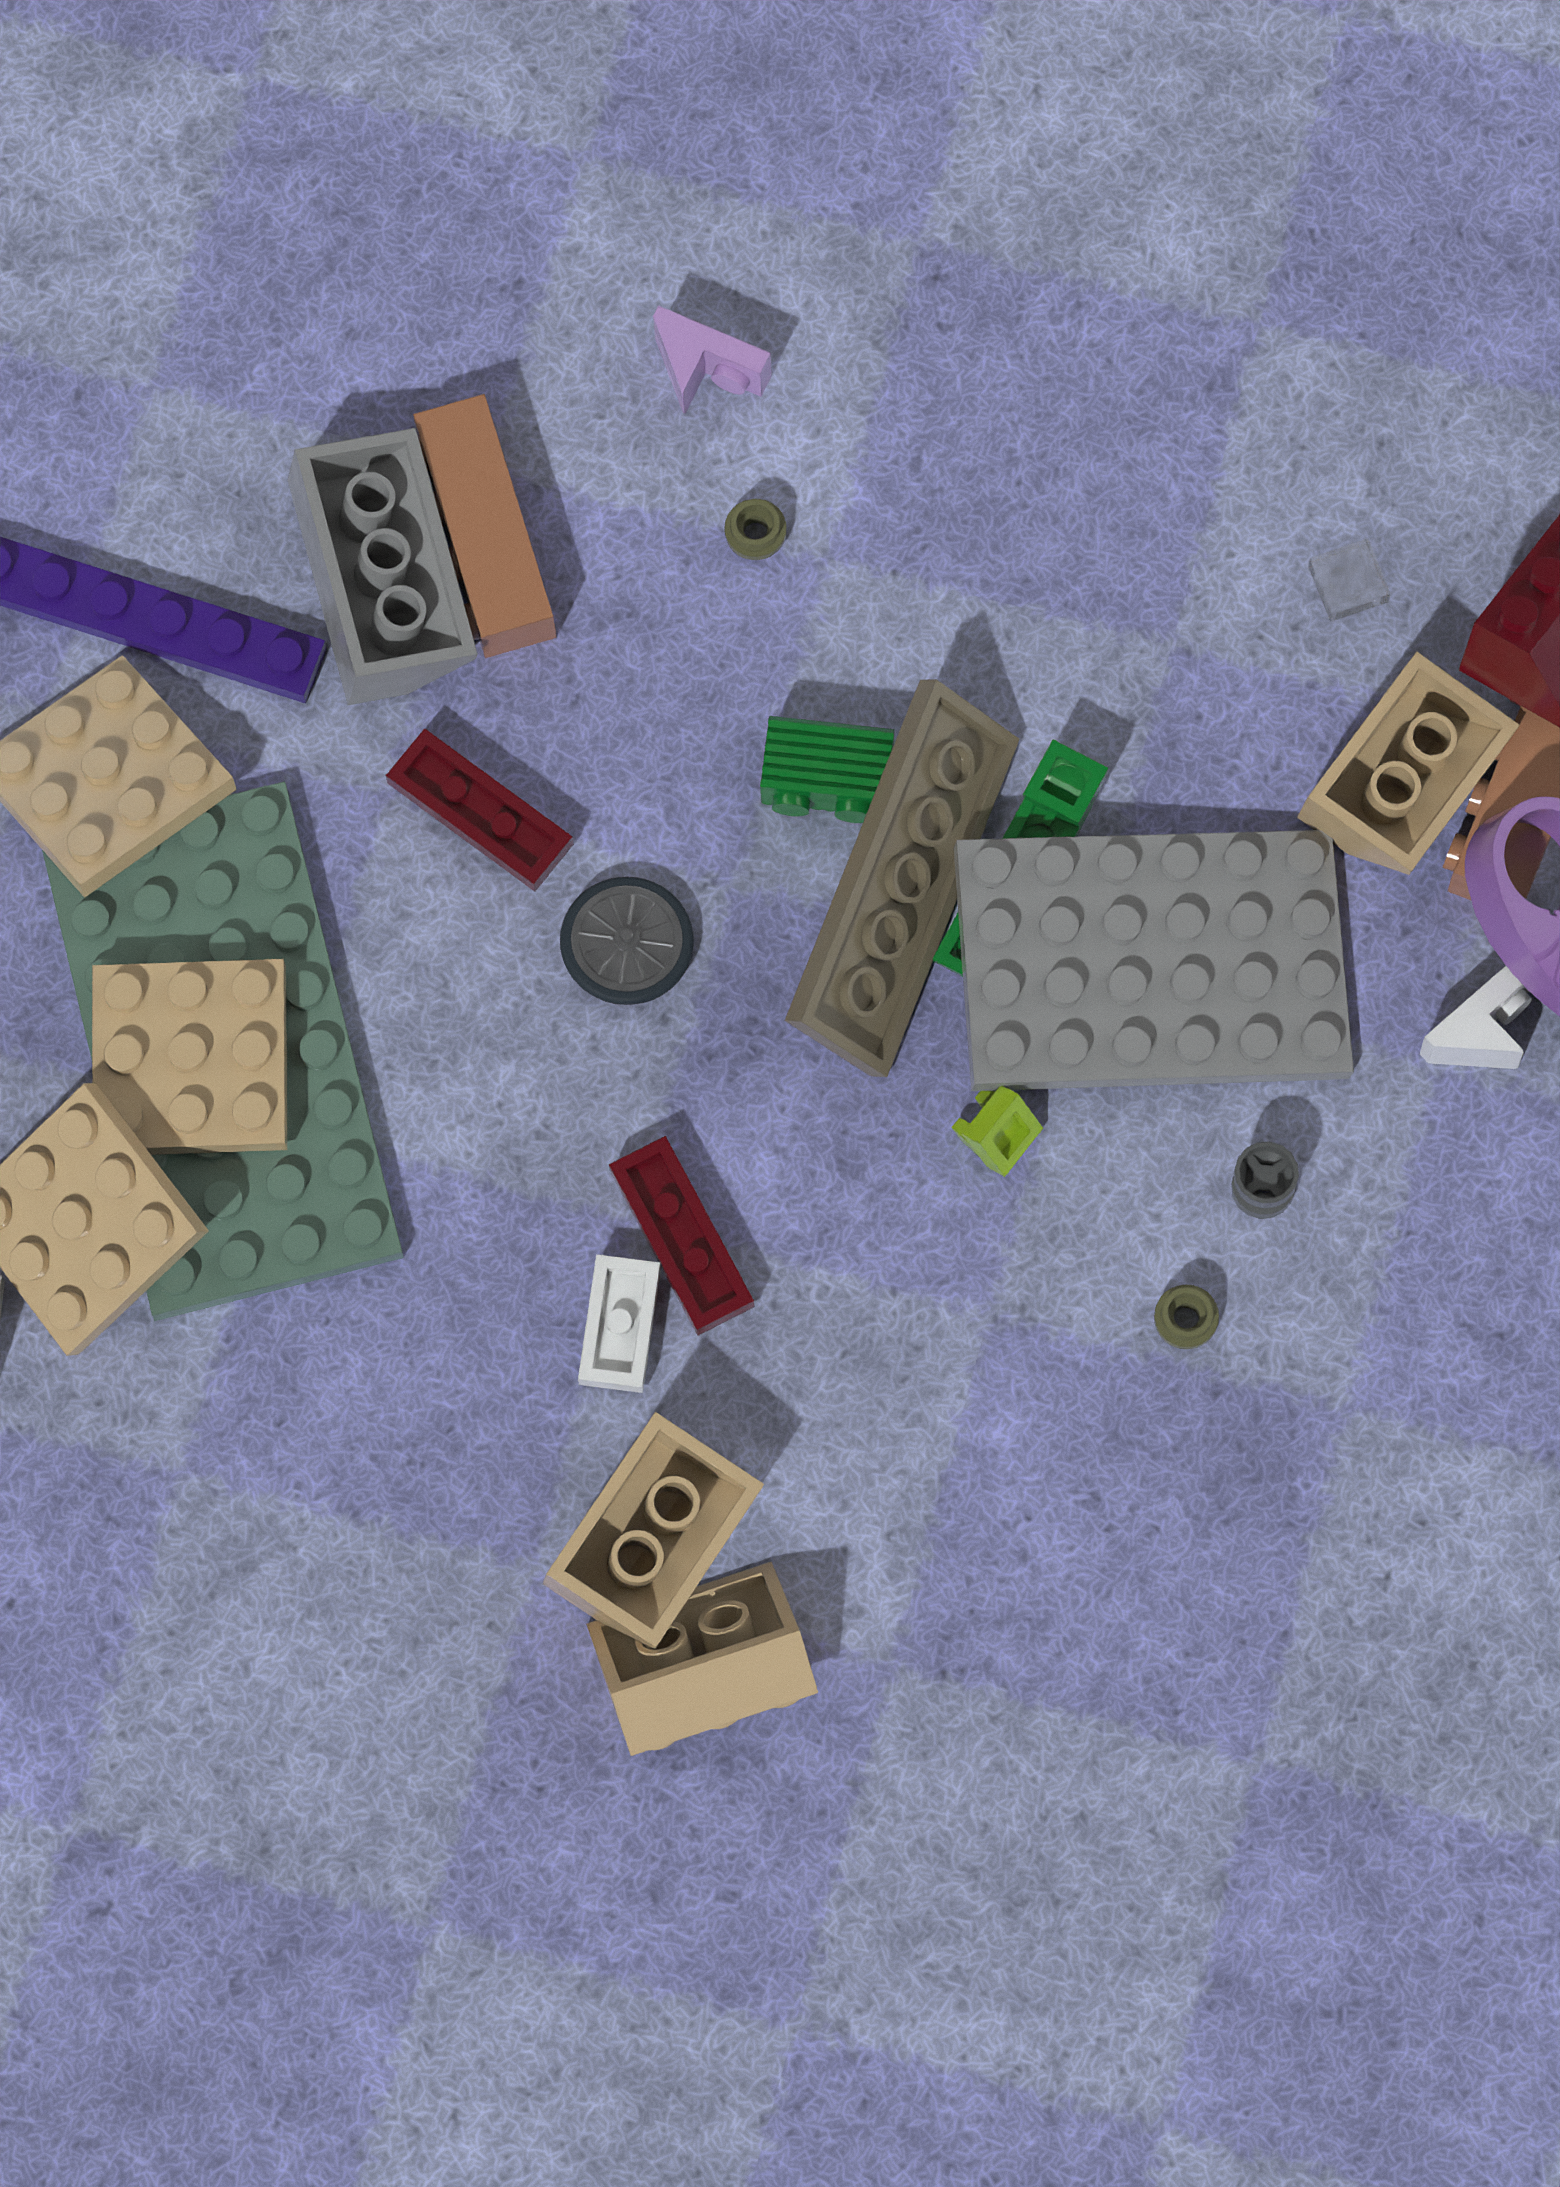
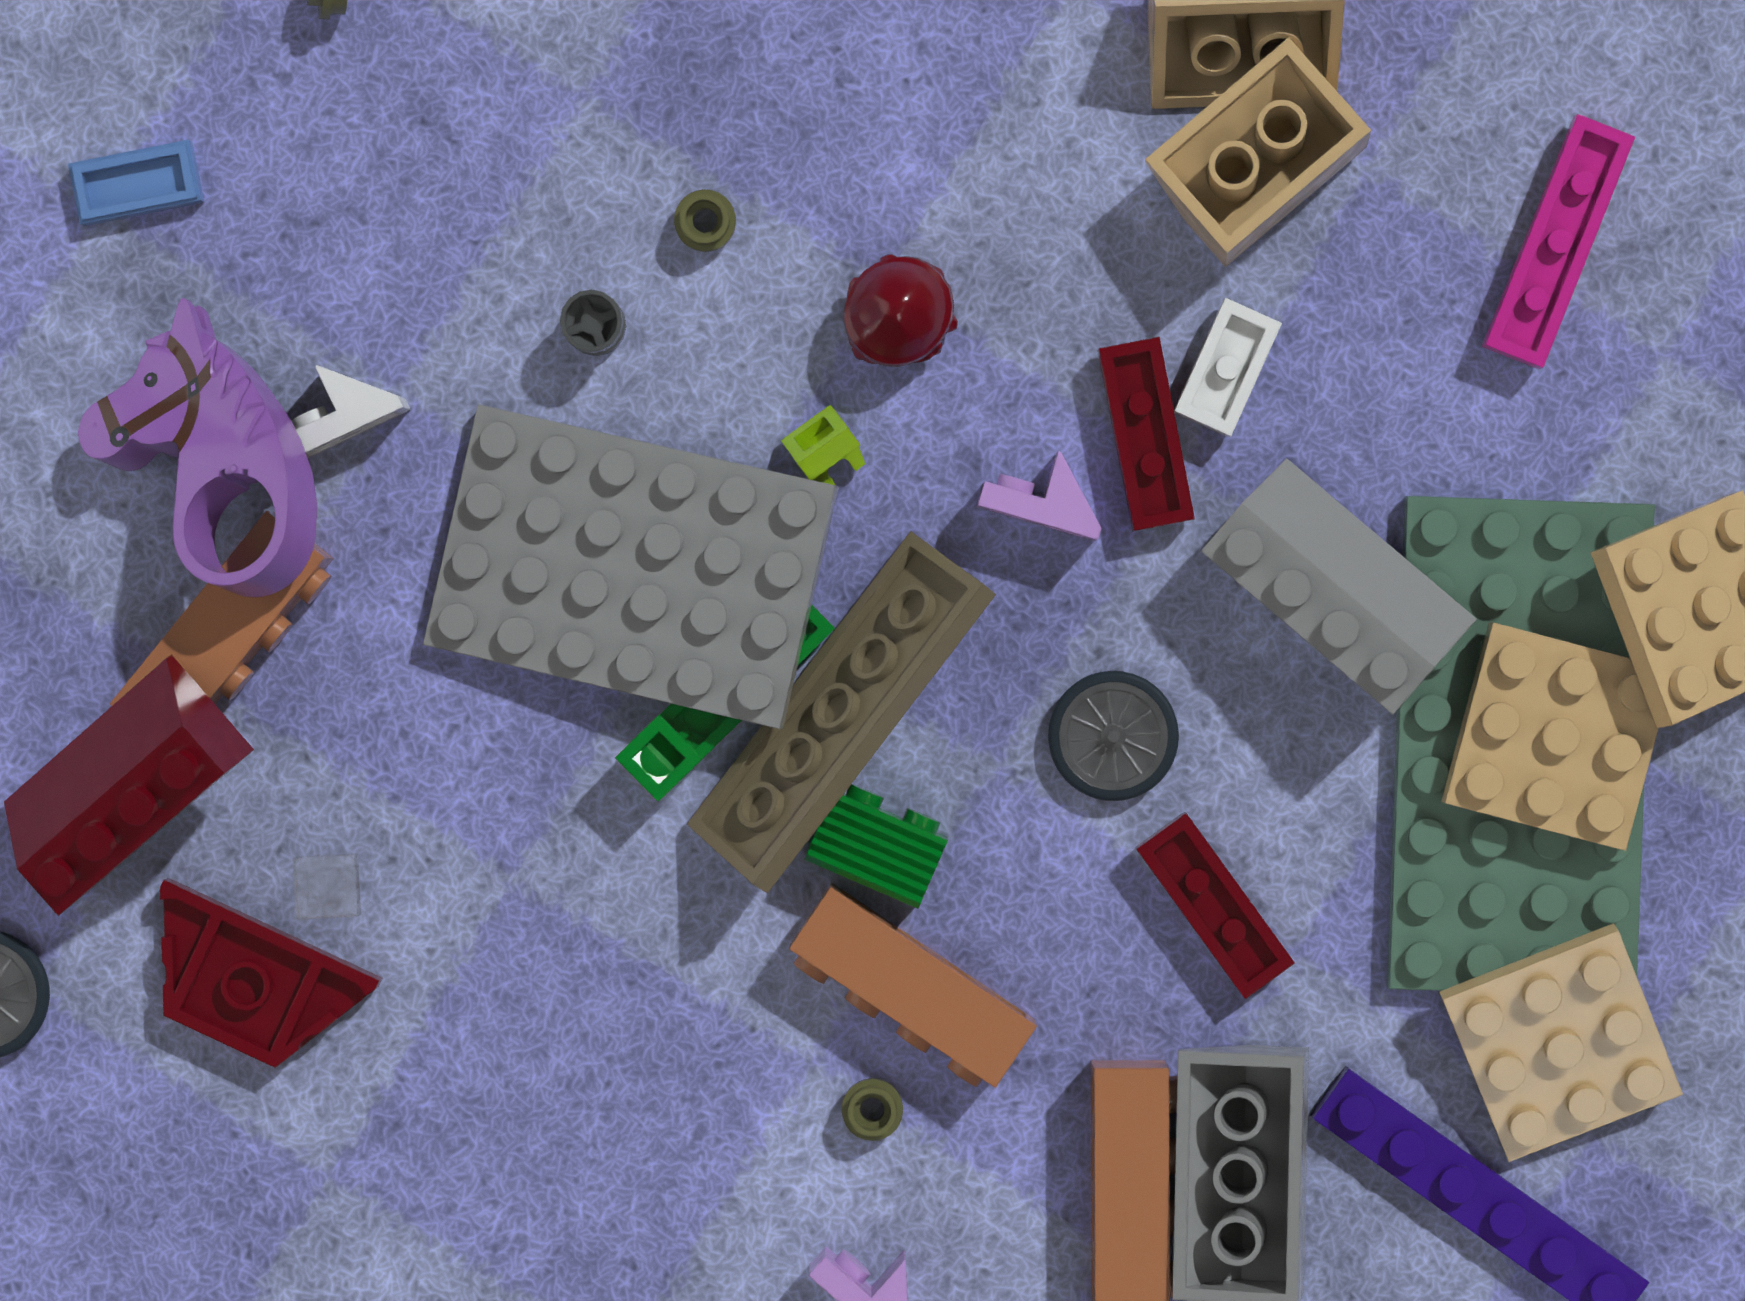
camera: 165 degrees left, 15 degrees up
tan slope [1297,651,1520,875] -> none
none -> dark red wing [160,878,383,1068]
none -> nougat brick [789,882,1037,1088]
none -> dark red hair [843,254,958,367]
none -> lavender slope [977,451,1101,541]
none -> light grey slope [1201,458,1477,715]
none -> dark pink plate [1481,114,1635,369]

